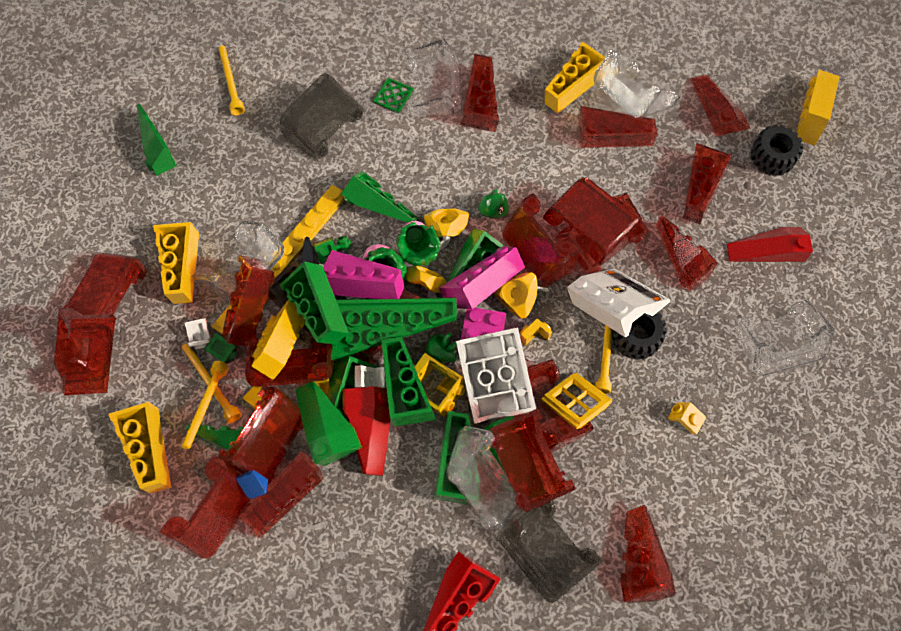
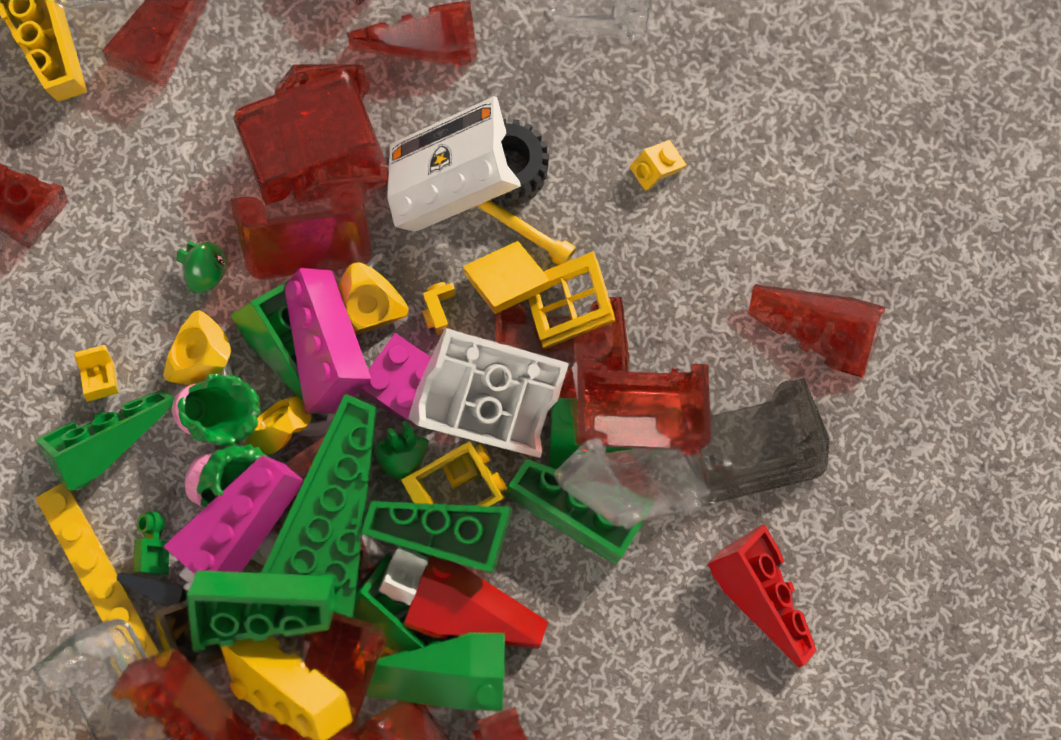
camera: 70 degrees left, 10 degrees up
none -> yellow bracket [74,345,119,402]
none -> yellow tile [463,241,551,314]

